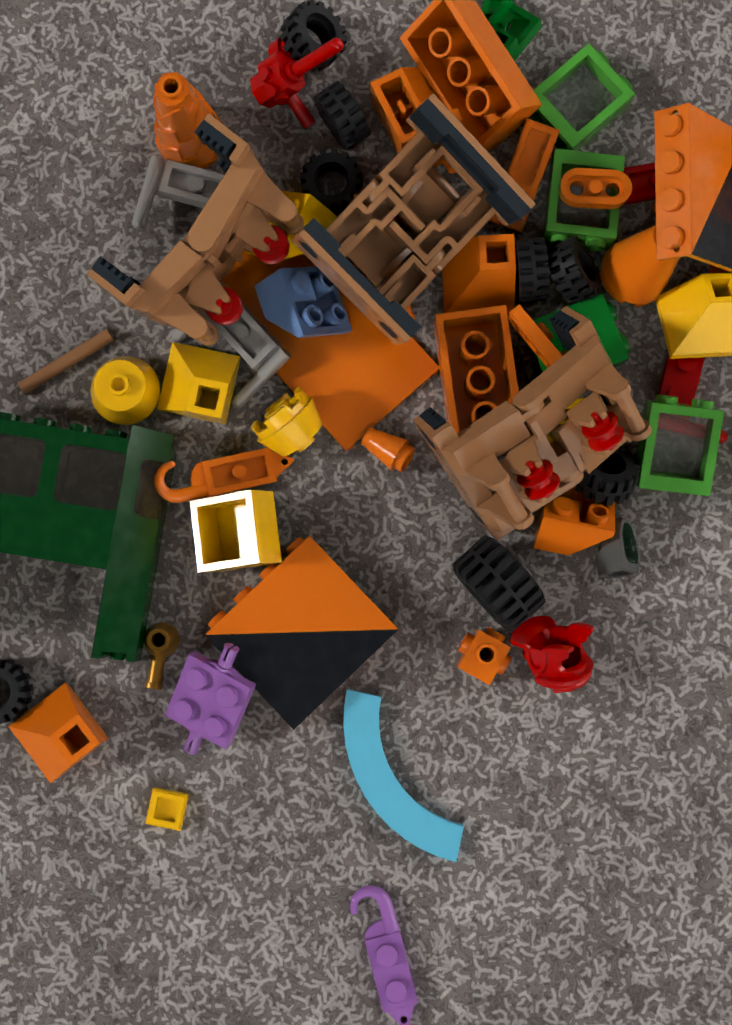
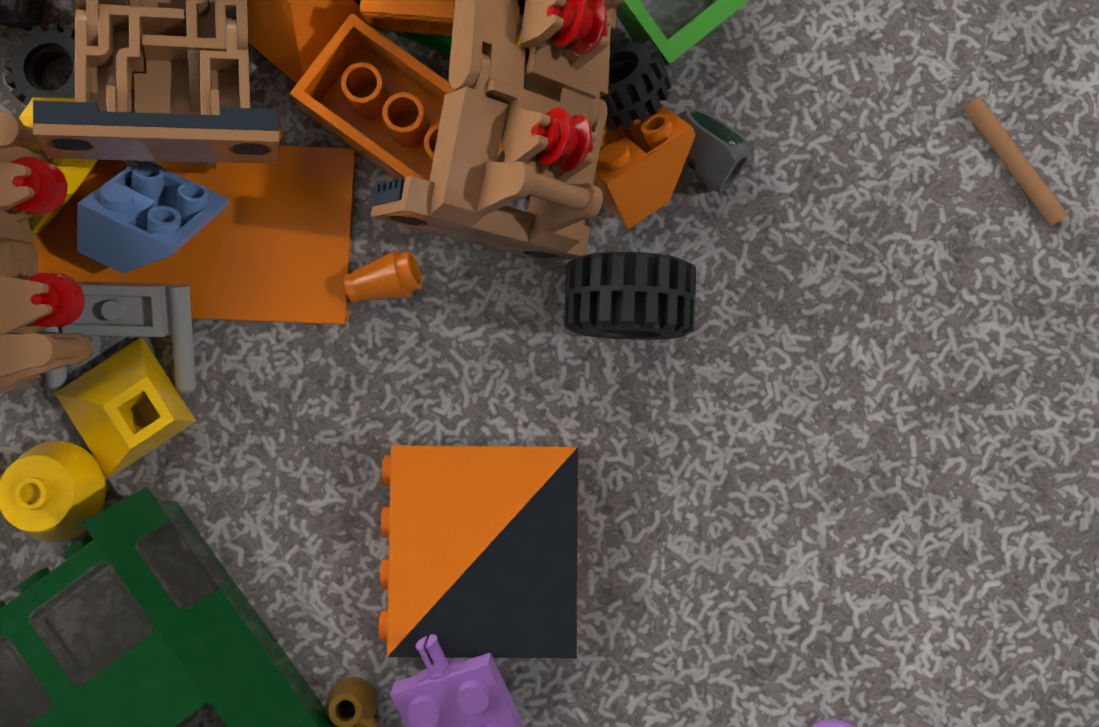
camera: 50 degrees left, 0 degrees up
orange plate [154,447,294,503] -> none
yellow piece [190,490,282,573] -> none
yellow cone [251,387,322,457] -> none
medium azure tile [343,689,464,862] -> none
orange brick [456,627,512,686] -> none
red helmet [509,615,594,693] -> none

